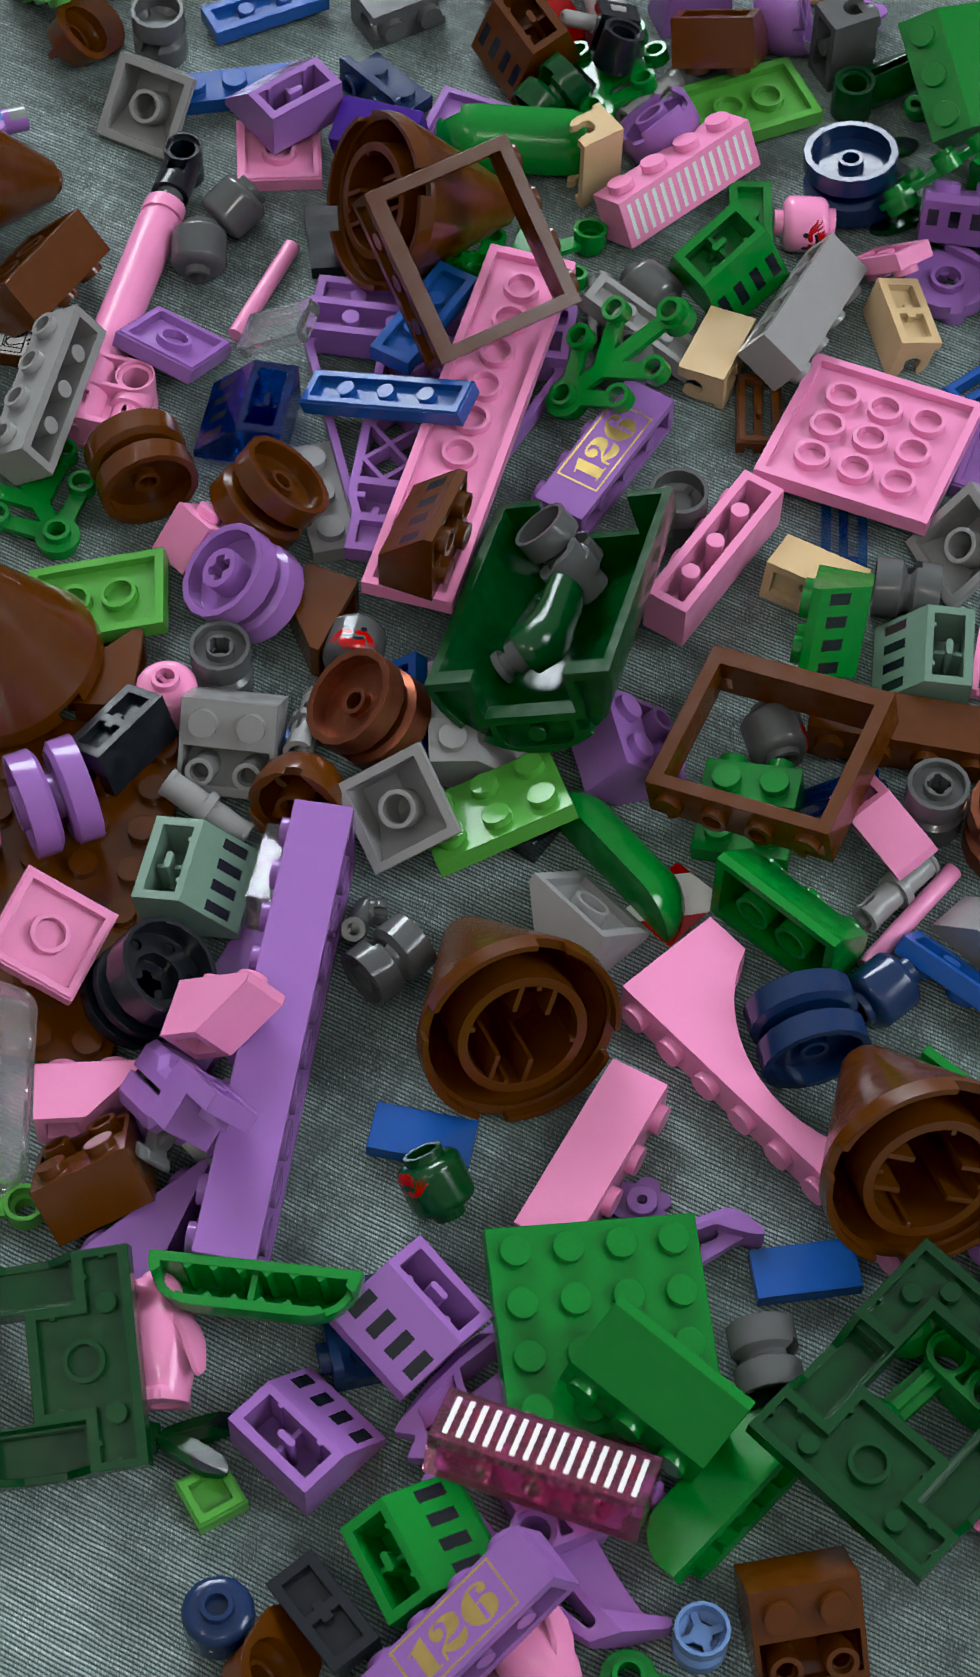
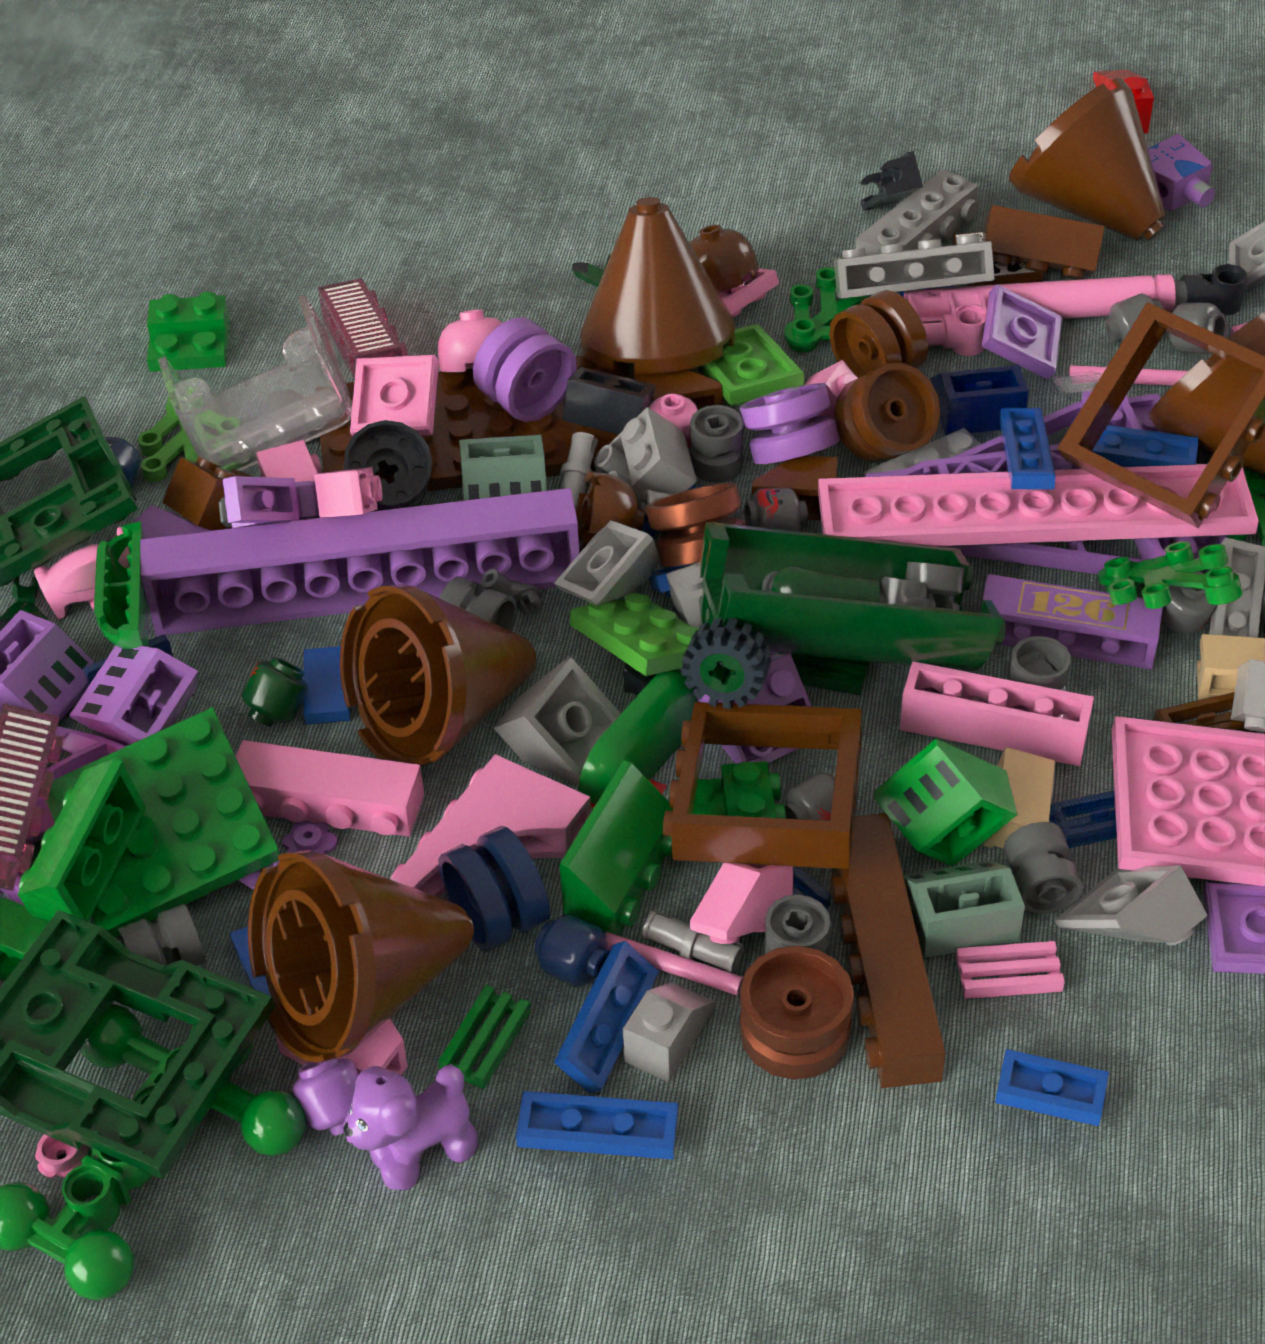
camera: 75 degrees right, 10 degrees down
reddish brown slope [378,468,473,601] -> none
none -> black wheel [681,618,772,709]

